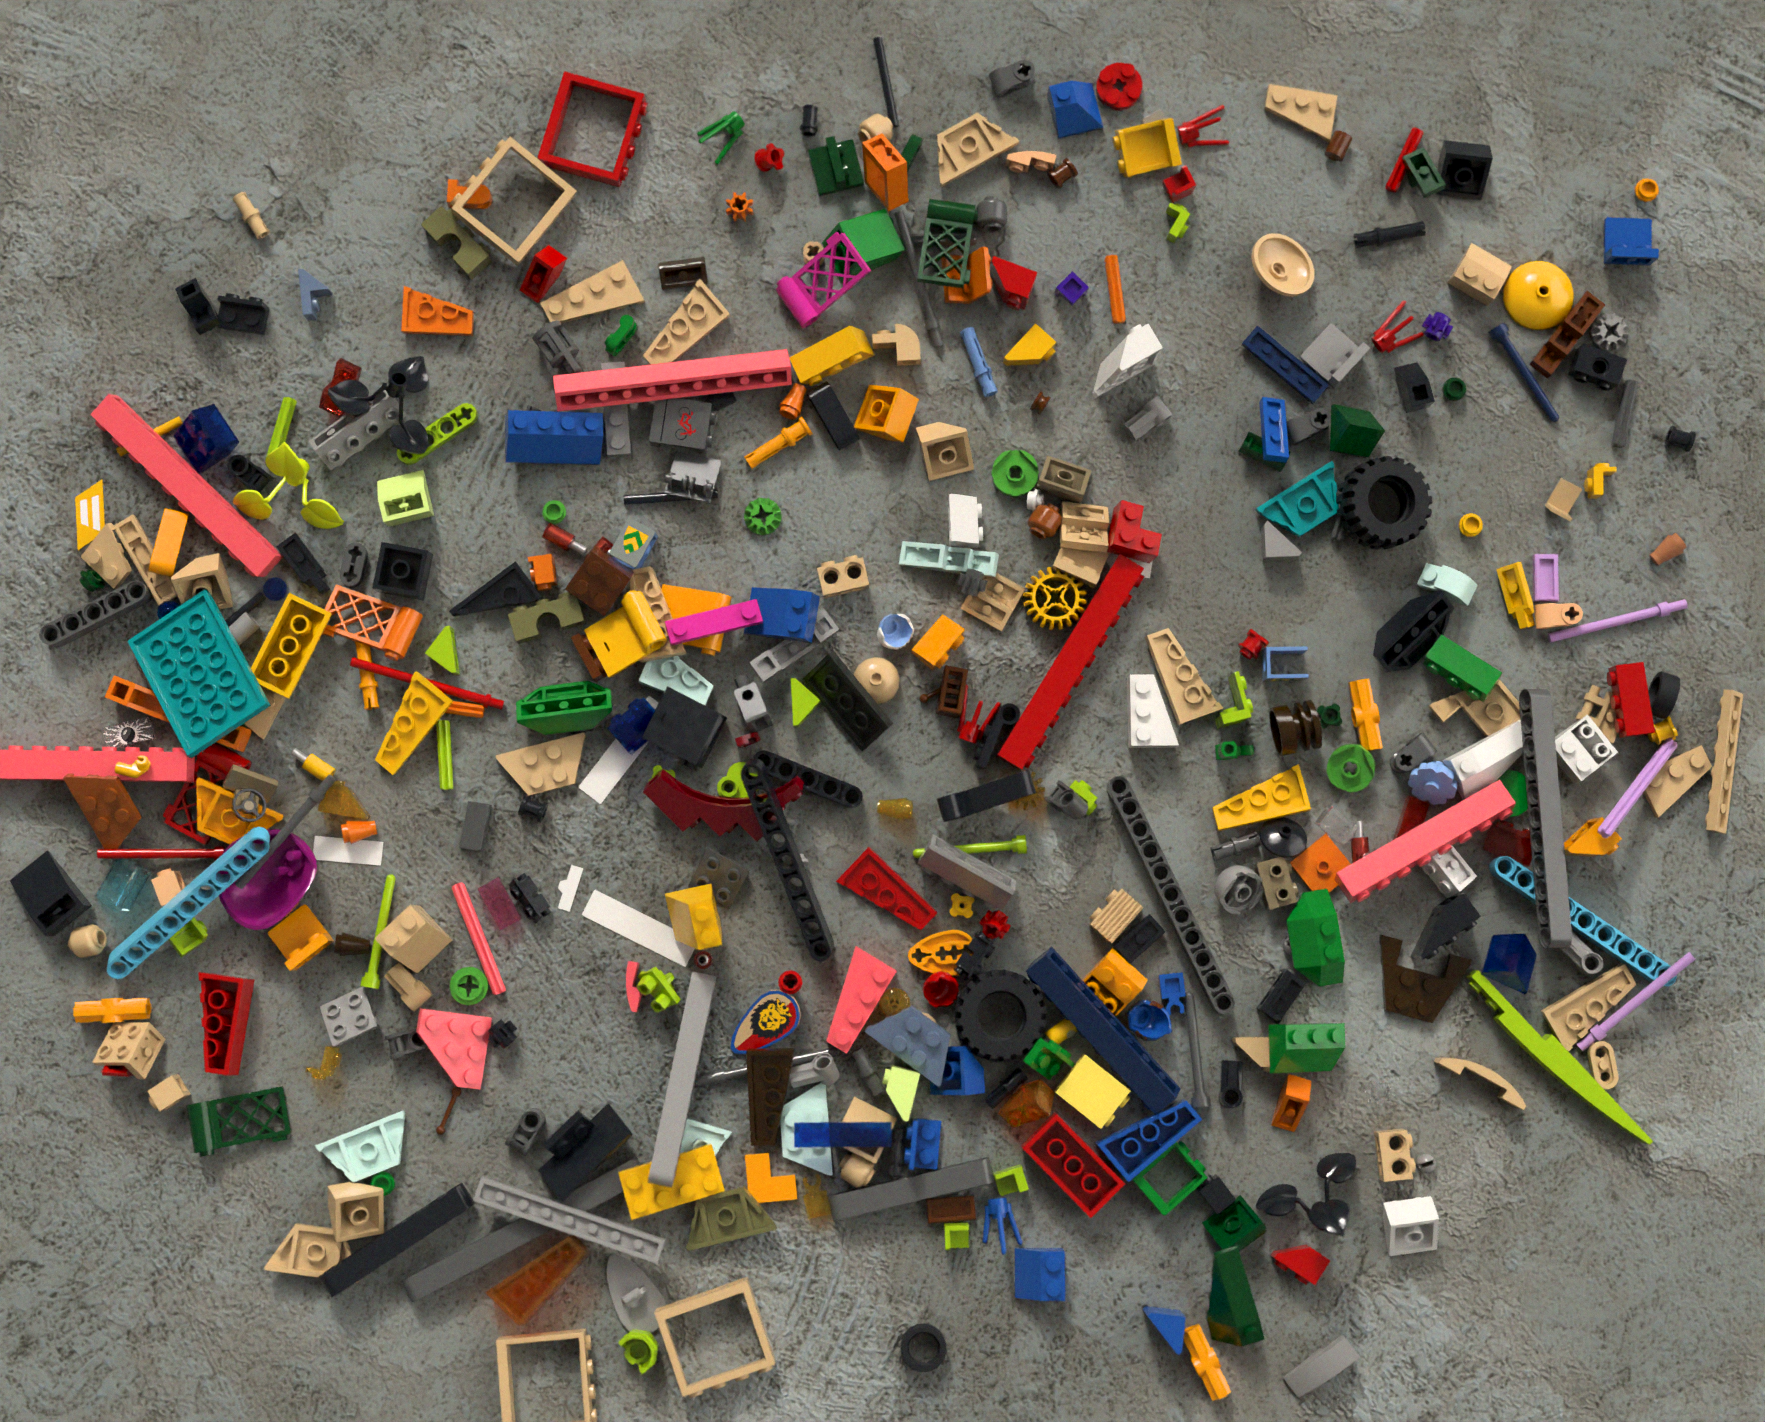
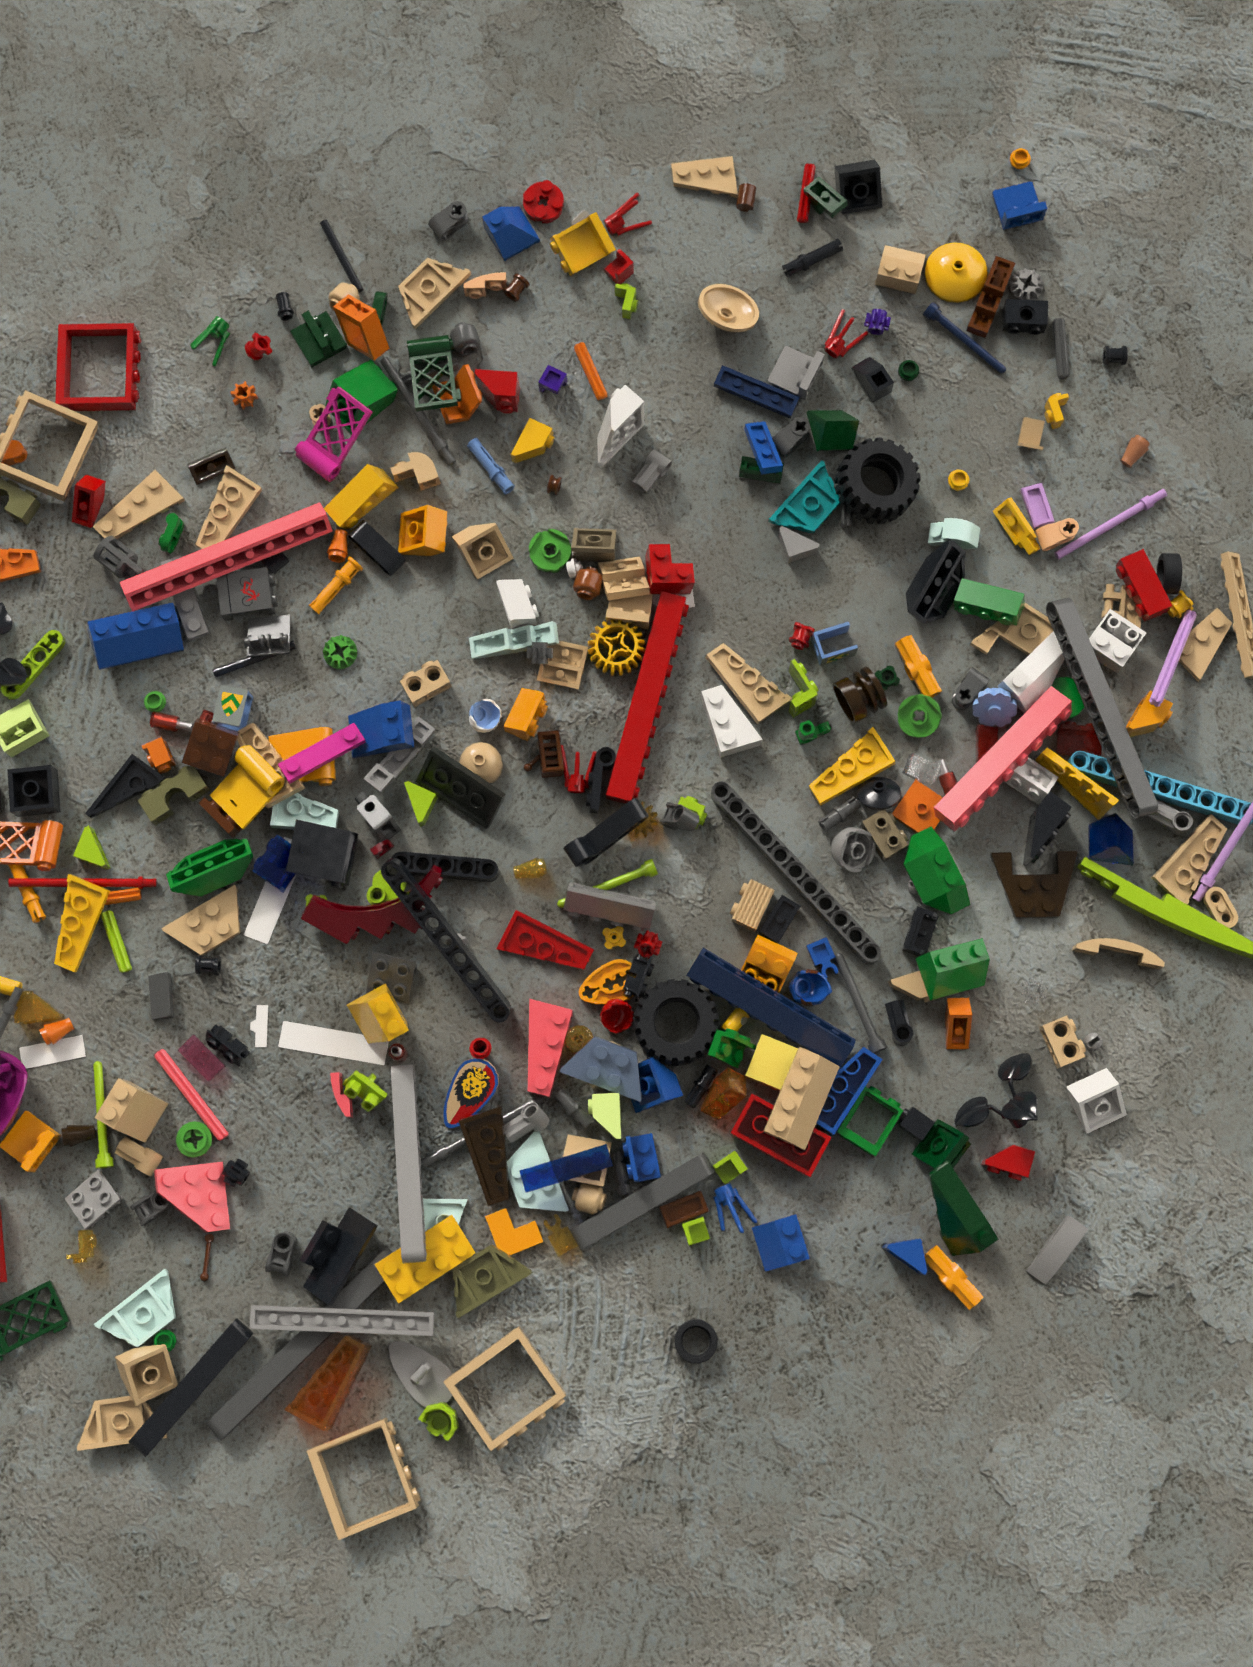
camera: 10 degrees left, 5 degrees down
none -> tan slope [763,1047,840,1150]
none -> yellow wing [1035,747,1119,820]

